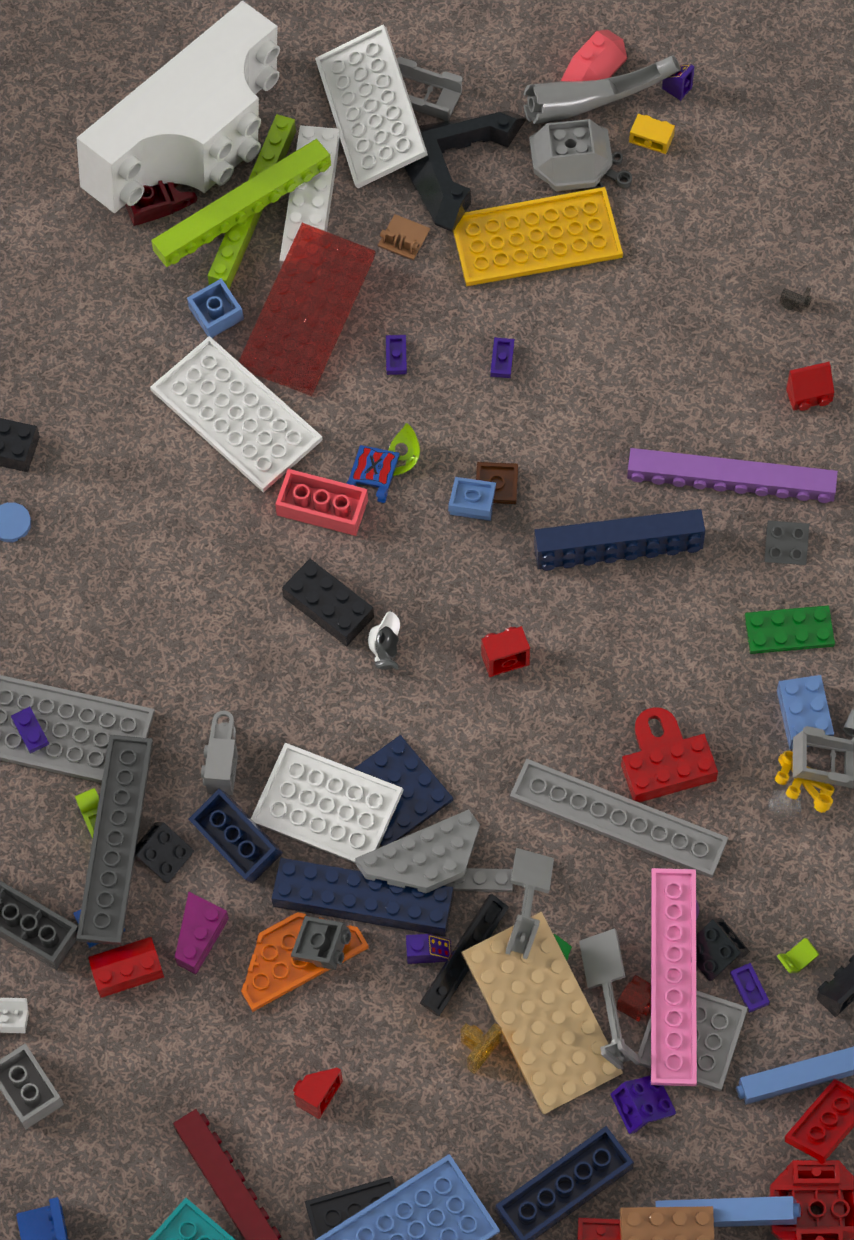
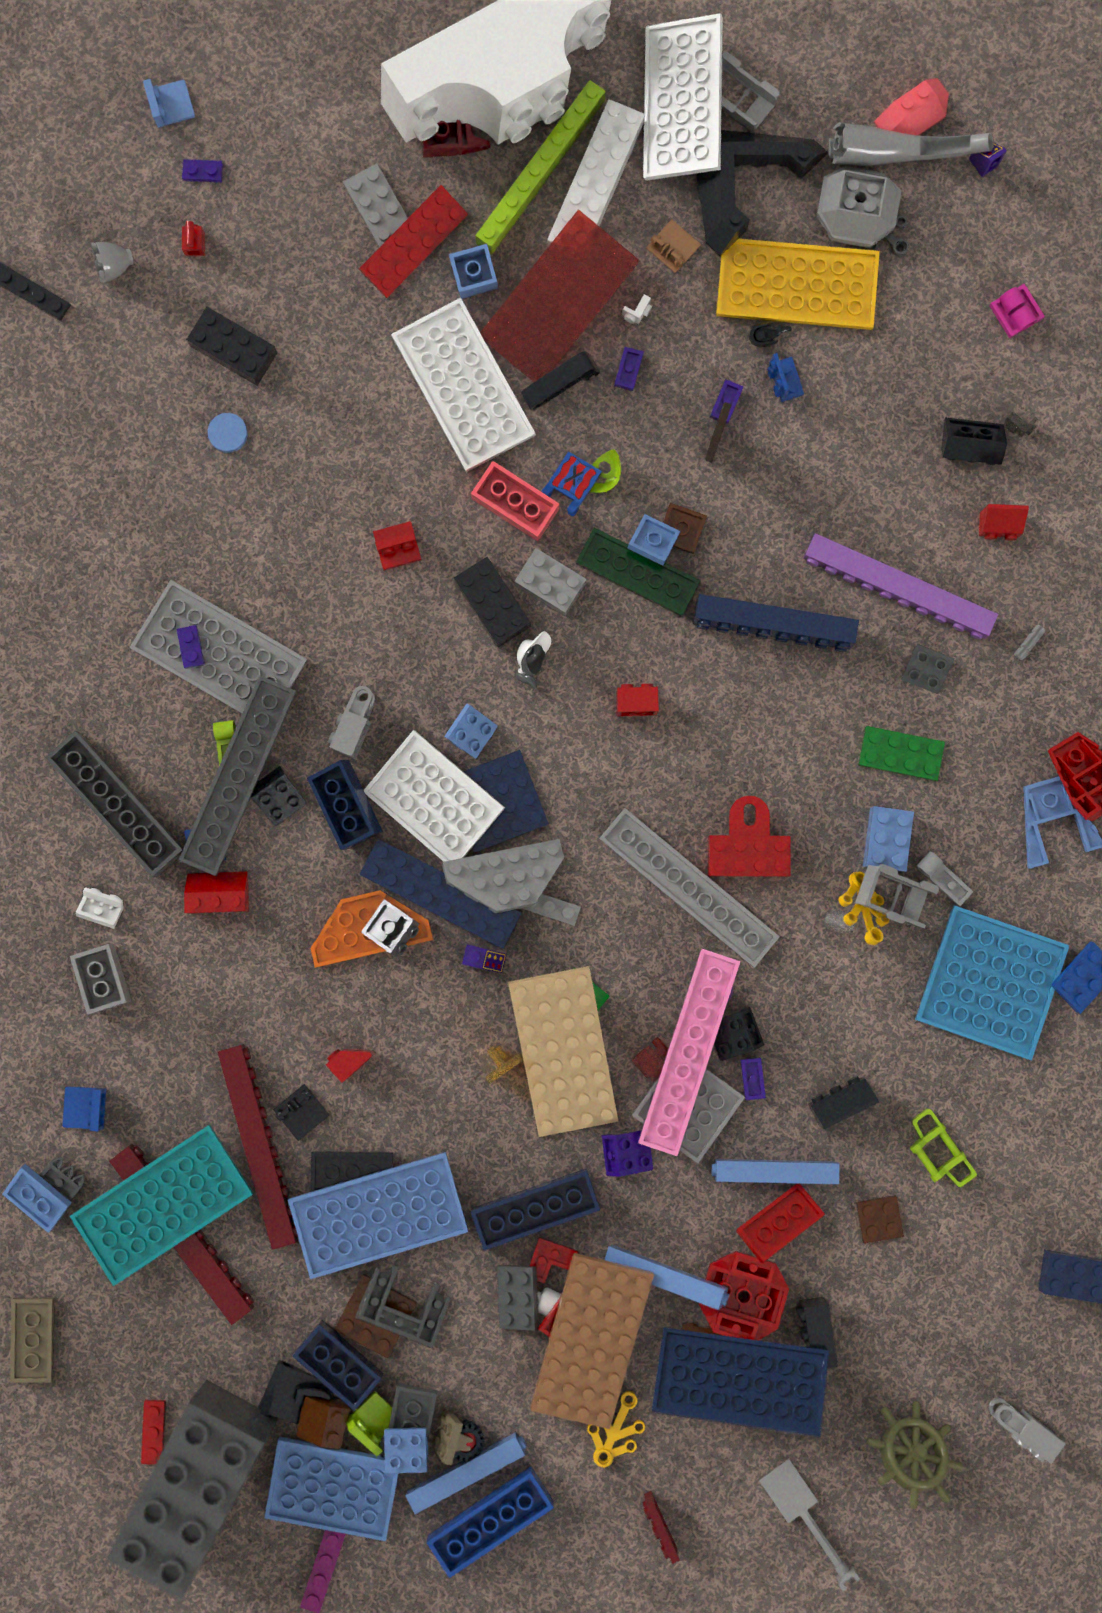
camera: 15 degrees right, 20 degrees up
lime brick [151,138,331,267] -> none
magenta wedge [175,892,229,975] -> none
black plate [420,894,509,1016] -> none
light grey piece [506,848,554,959] -> none
light grey piece [579,928,640,1069] -> none
yellow brick [629,114,675,154] -> none
lime bracket [777,938,819,973] -> none
none -> black hinge [273,1084,330,1141]
none -> light grey plate [343,163,408,247]
none -> red plate [359,185,468,298]
none -> red bracket [373,521,422,570]
none -> medium blue plate [444,704,498,759]
none -> light grey brick [514,548,586,616]
none -> black beam [521,351,600,410]
none -> dark green plate [576,527,700,617]
none -> white bracket [622,294,652,324]
none -> dark brown tile [705,402,732,463]
none -> black piece [749,321,792,347]
none -> blue bracket [767,353,804,402]
none -> black slope [941,417,1007,465]
none -> dark pink plate [989,284,1045,339]

